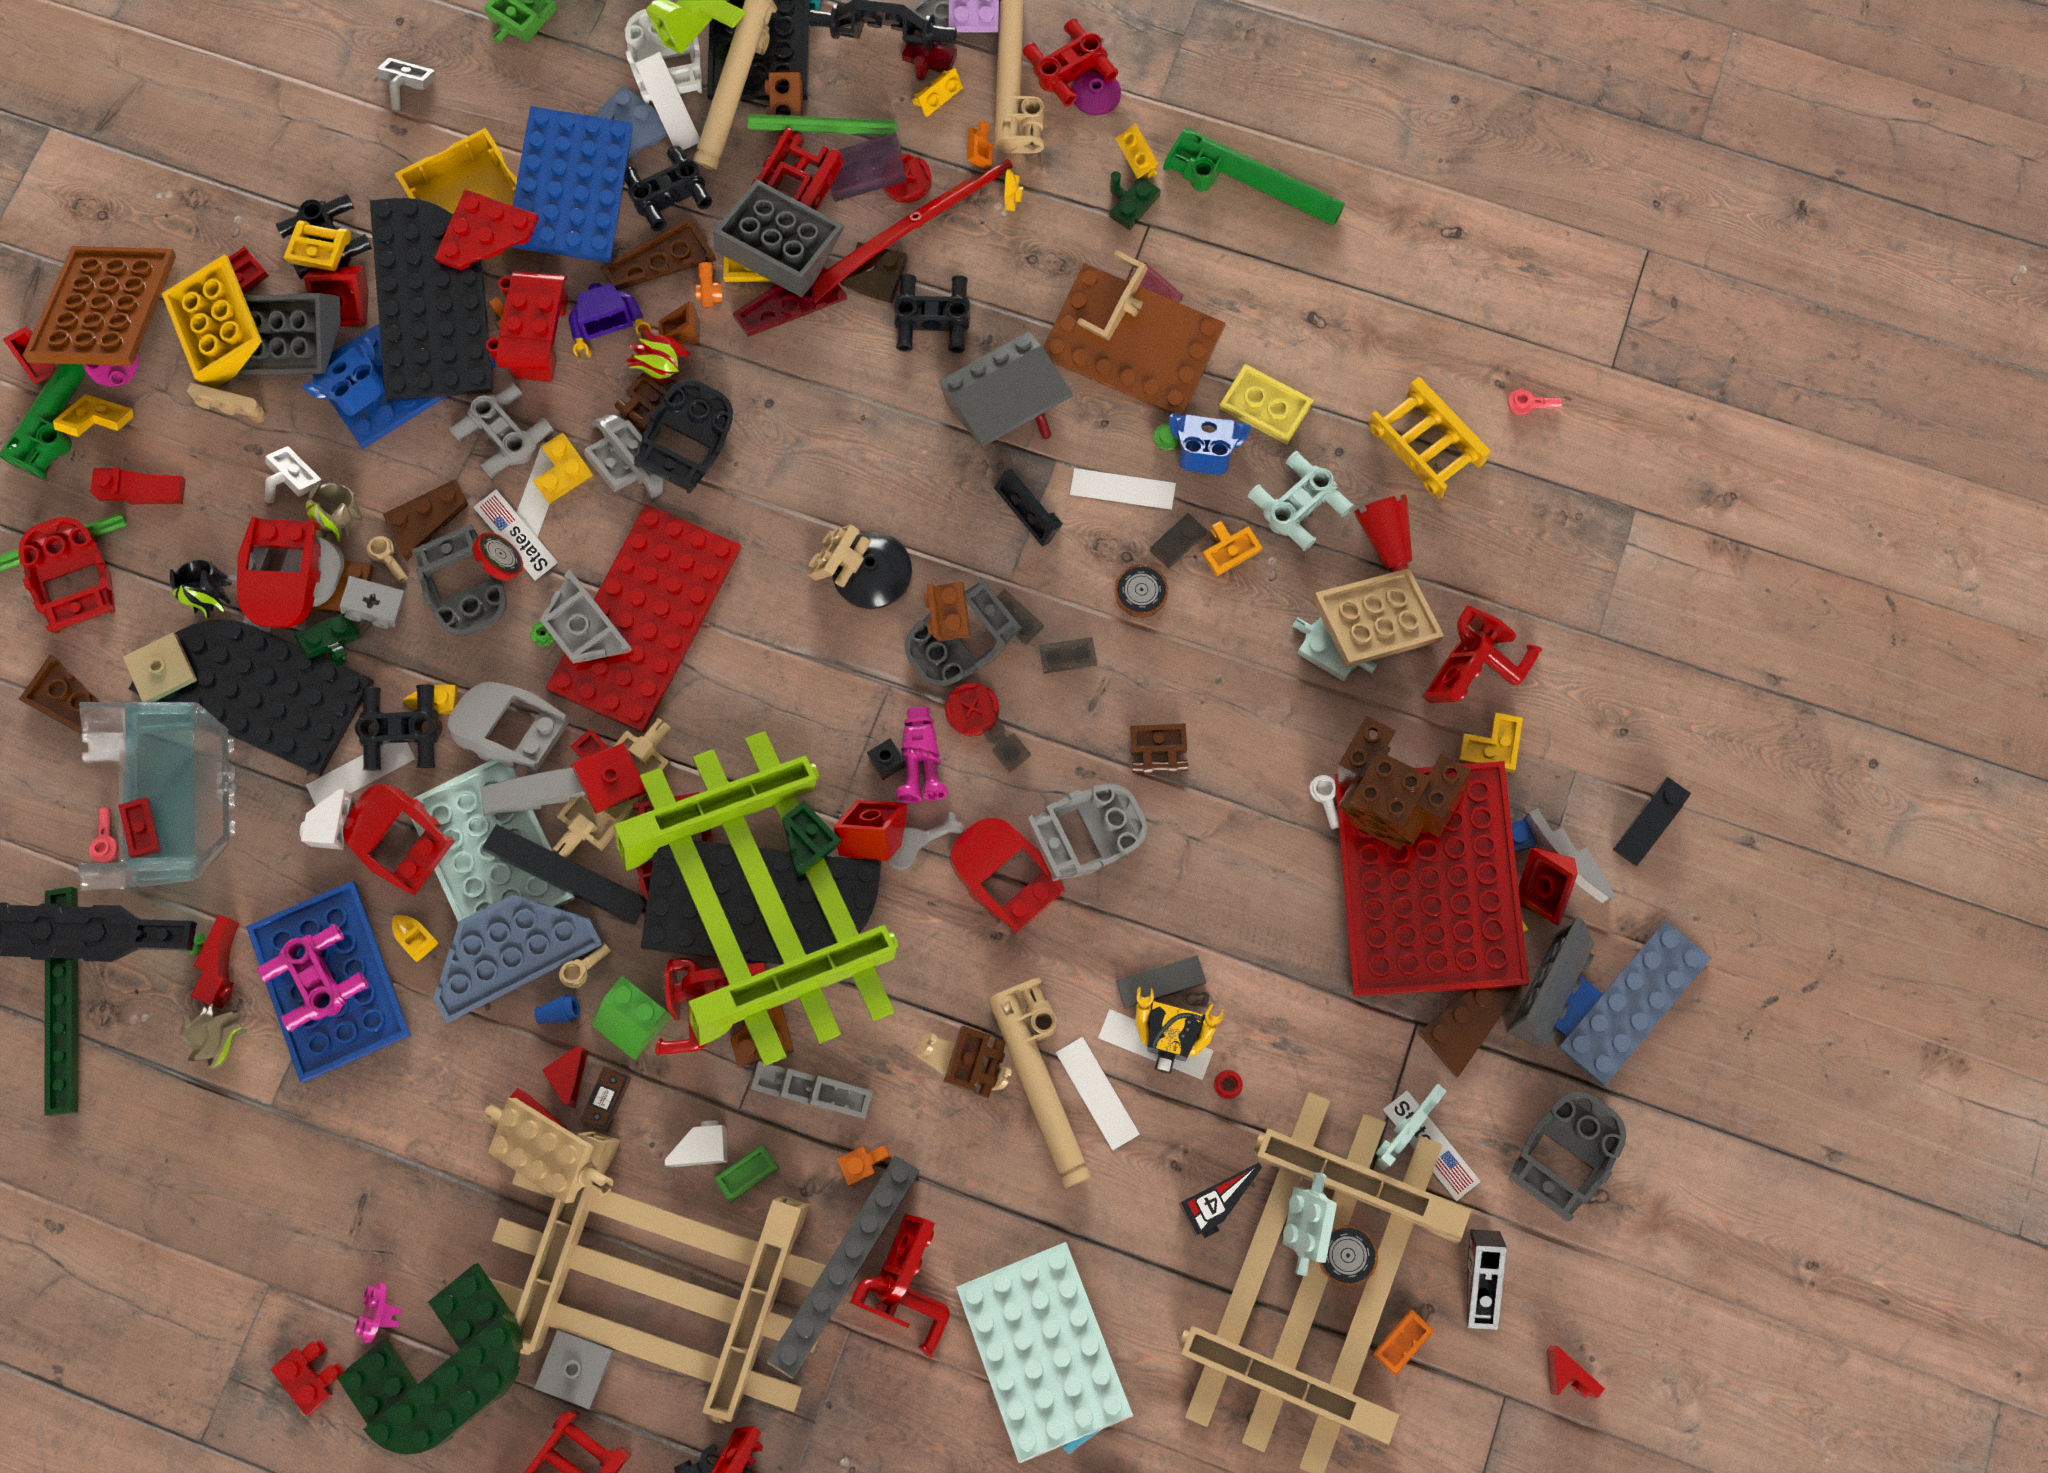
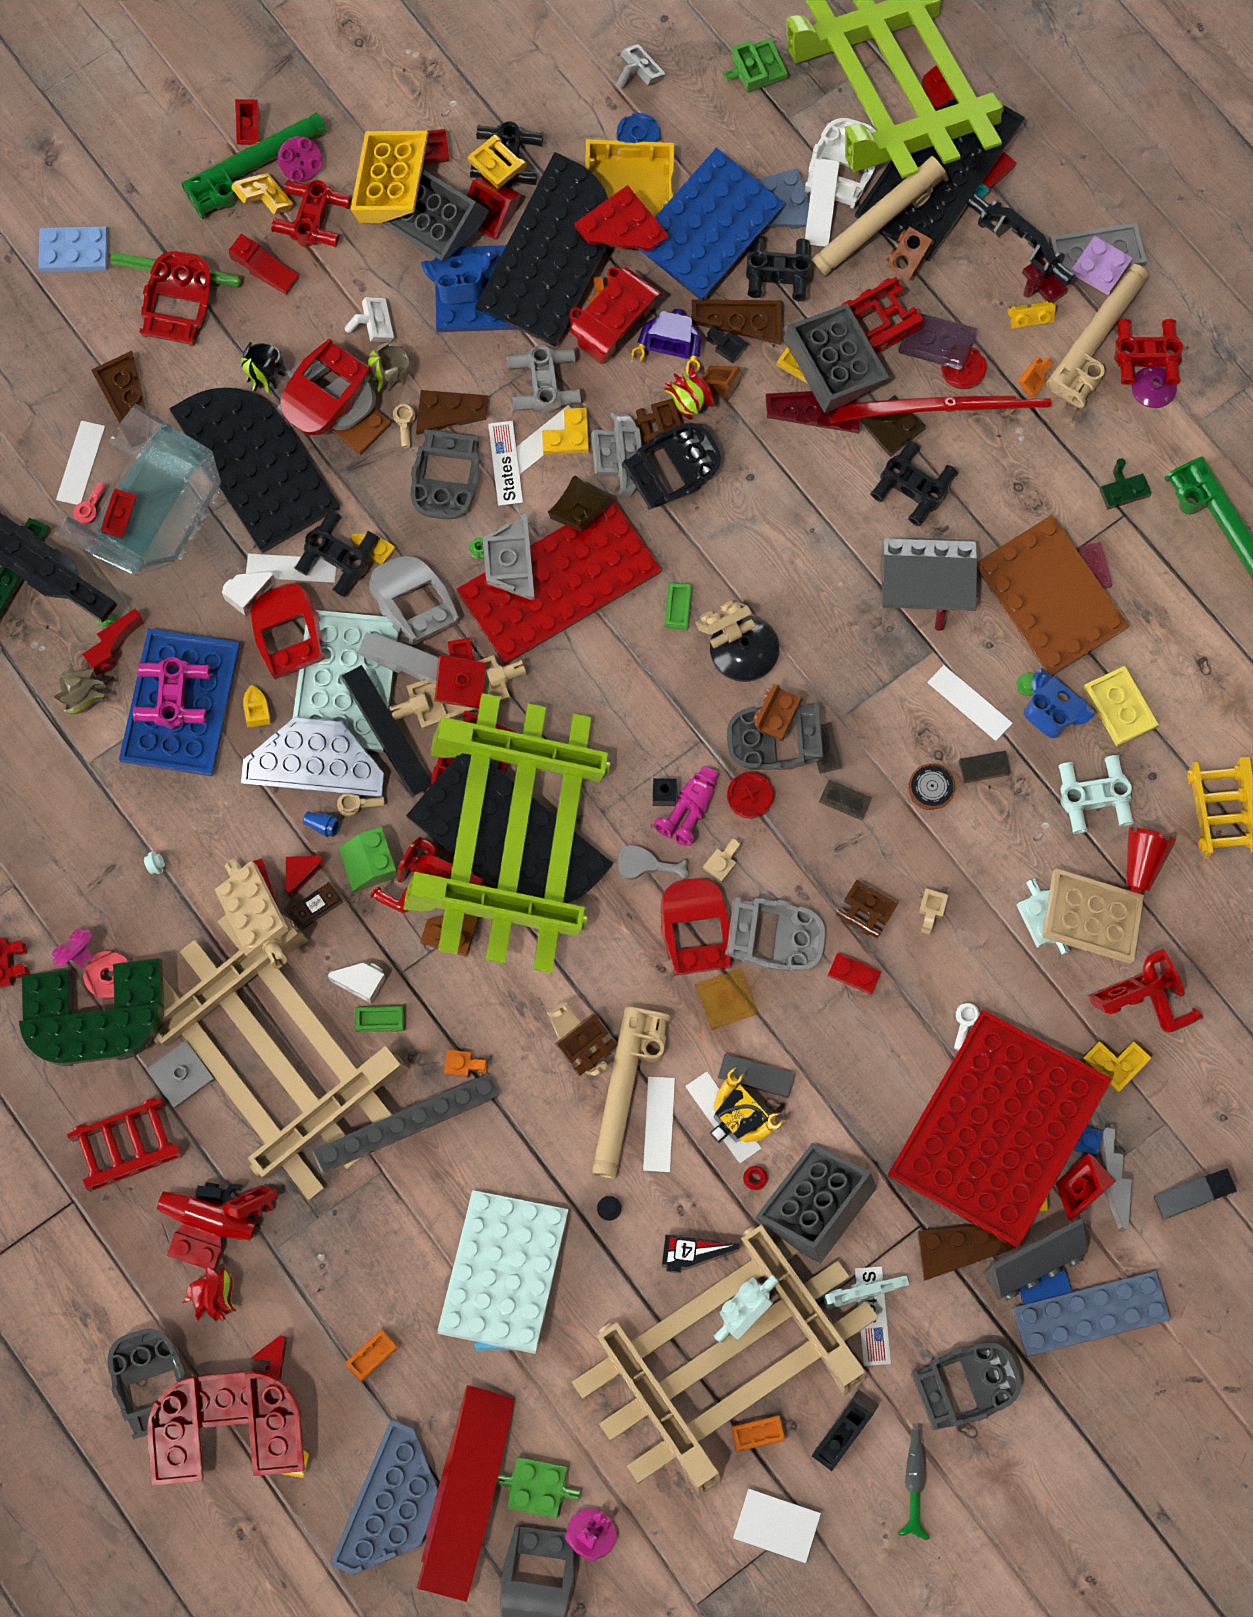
camera: 30 degrees right, 0 degrees up
dark orange plate [23,246,176,366] -> none
tan plate [123,632,197,705] -> none
tan plate [187,383,267,423] -> none
dark green plate [294,614,358,666] -> none
light grey brick [340,576,405,629] -> none
tile [472,532,523,581] -> none
orange plate [695,262,722,308] -> none
bright green axle [747,114,897,136] -> none
light grey slope [749,1061,873,1119] -> none
dark green wing [782,801,841,878] -> none
red slope [833,800,908,861] -> none
red plate [850,1214,950,1358] -> none
clear smoke plate [984,721,1031,773] -> none
black hinge [994,469,1063,547] -> none
yellow plate [1004,169,1024,211] -> none
tan piece [1077,250,1148,341] -> none
yellow hinge [1115,123,1159,179] -> none
light orange plate [1202,521,1263,577] -> none
tile [1319,1225,1378,1287] -> none
reddish brown piece [1338,716,1471,850] -> none
red slope [1547,1345,1605,1398] -> none
none -> white sticker [56,421,105,505]
none -> coral plate [83,951,128,1000]
none -> light aqua plate [144,851,165,874]
none -> red piece [271,180,352,248]
none -> dark brown plate [548,475,612,532]
none -> black plate [597,1196,622,1221]
none -> blue tile [617,113,660,143]
none -> bright green tile [664,582,692,630]
none -> clear yellow plate [695,969,757,1031]
none -> tan plate [703,839,741,883]
none -> black plate [706,326,747,364]
none -> white tile [733,1489,821,1563]
none -> dark grey slope [756,1143,877,1264]
none -> red plate [827,953,881,995]
none -> dark grey piece [898,1429,930,1540]
none -> tan plate [918,888,948,935]

